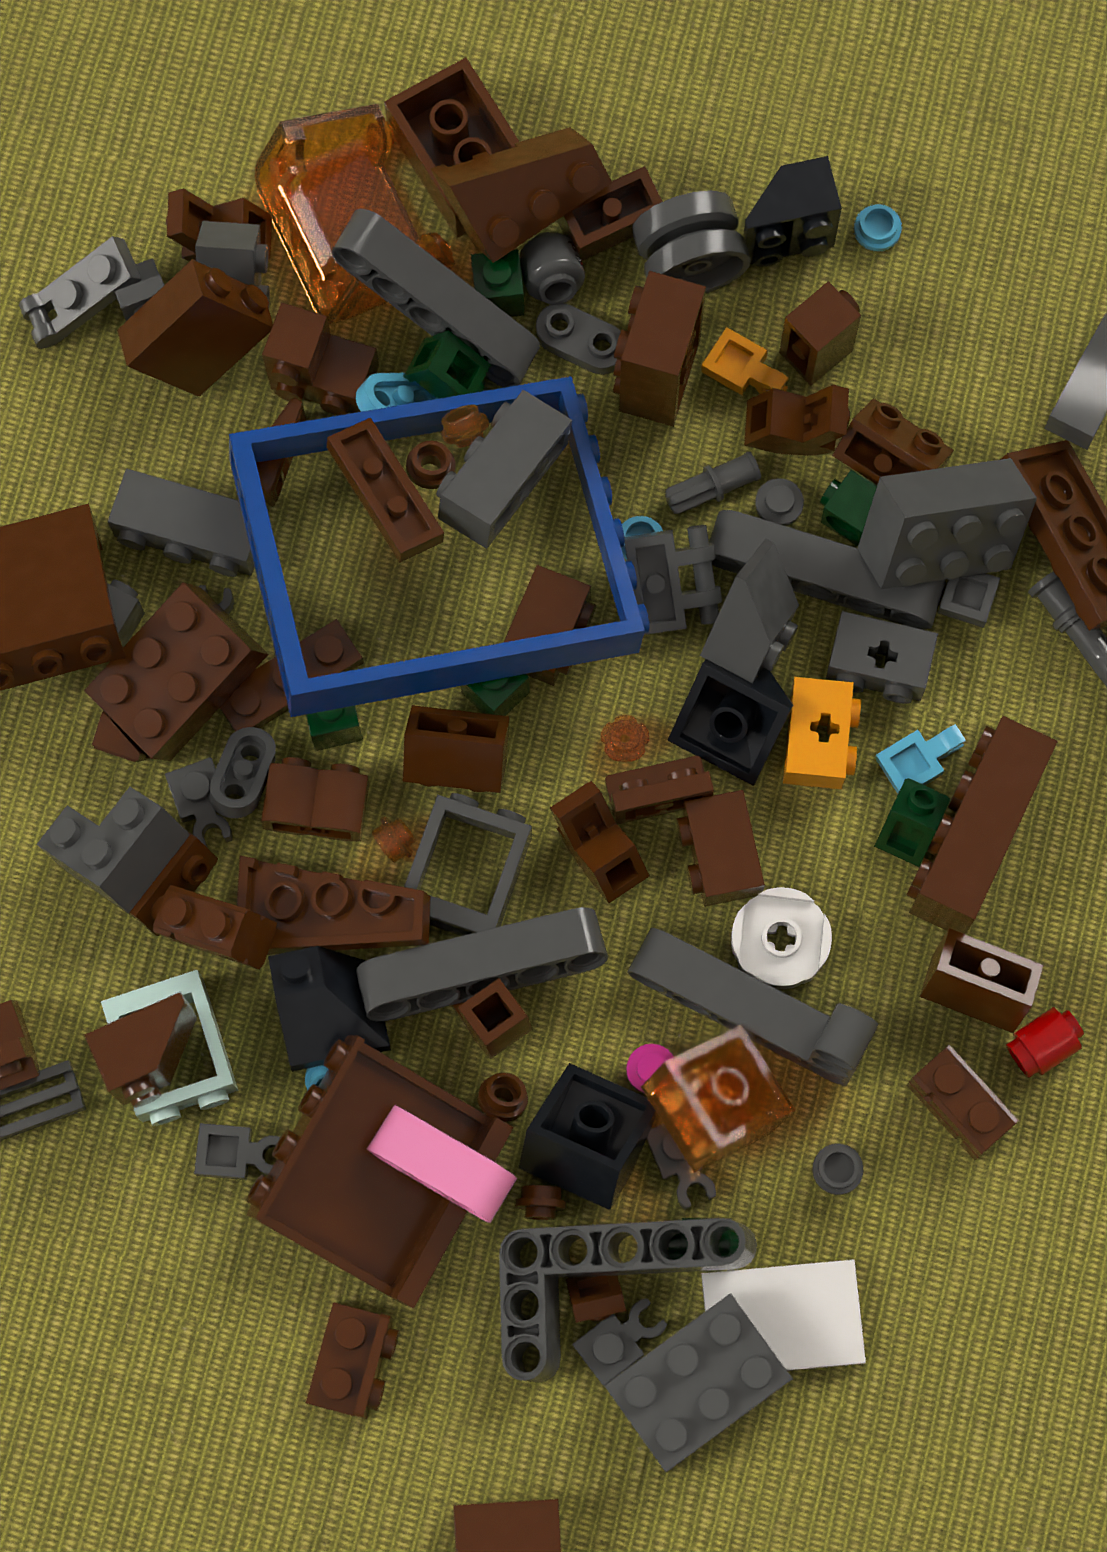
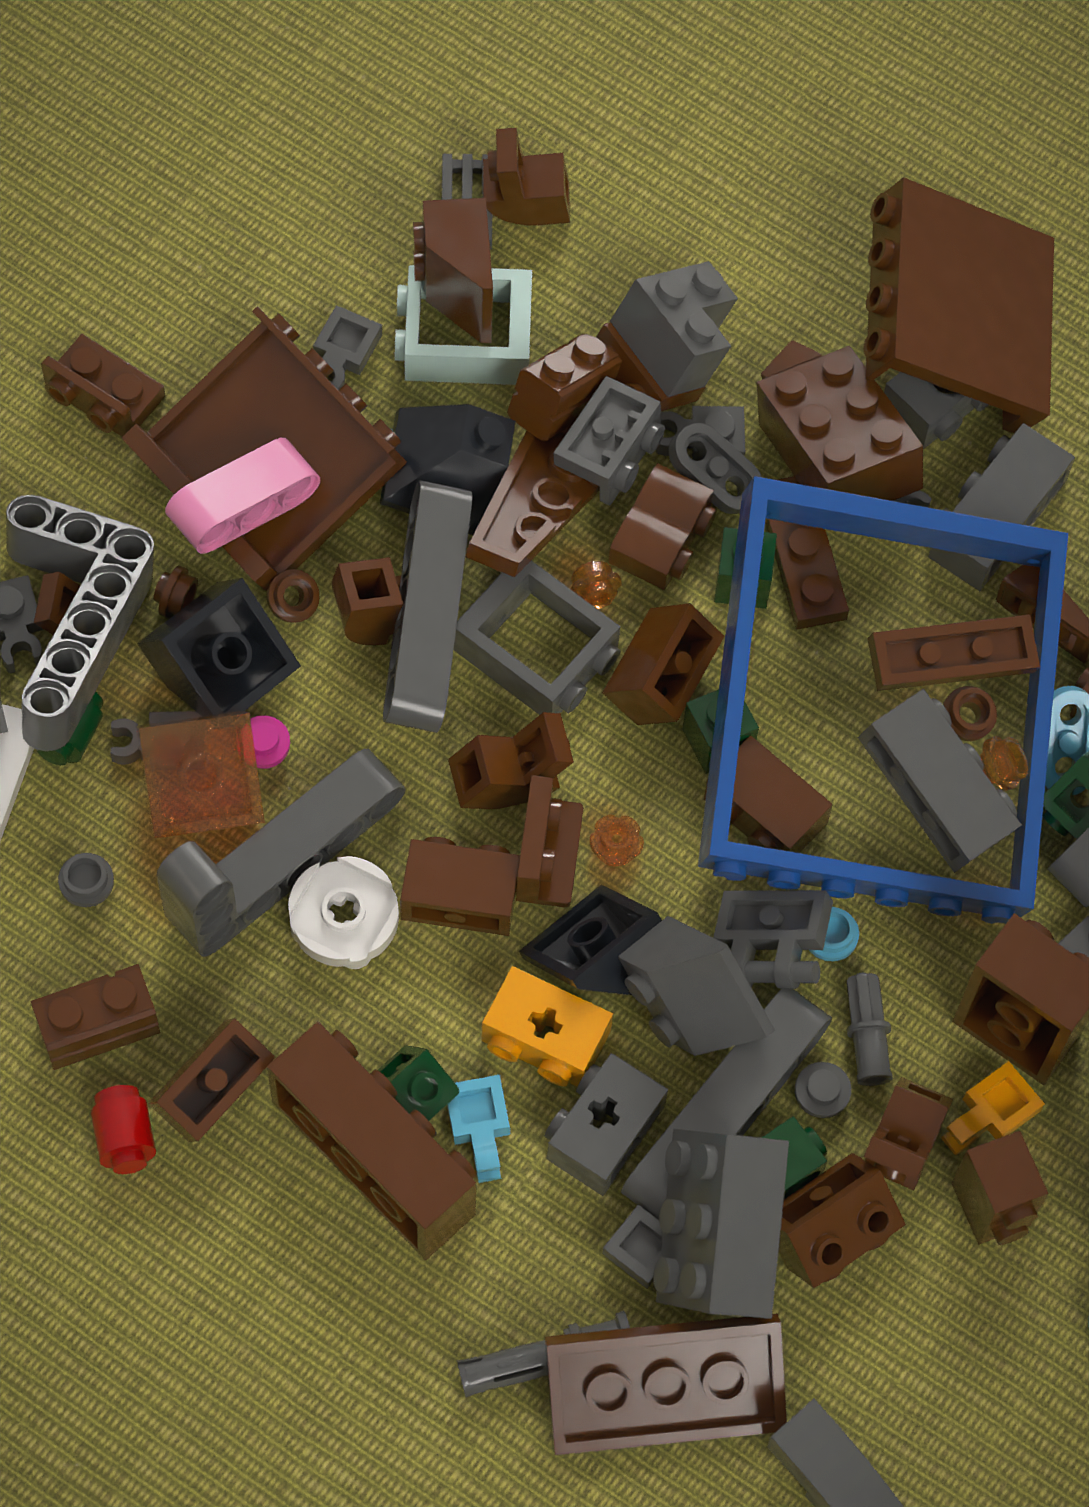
camera: 105 degrees right, 10 degrees down
none -> dark grey bracket [554,376,665,506]

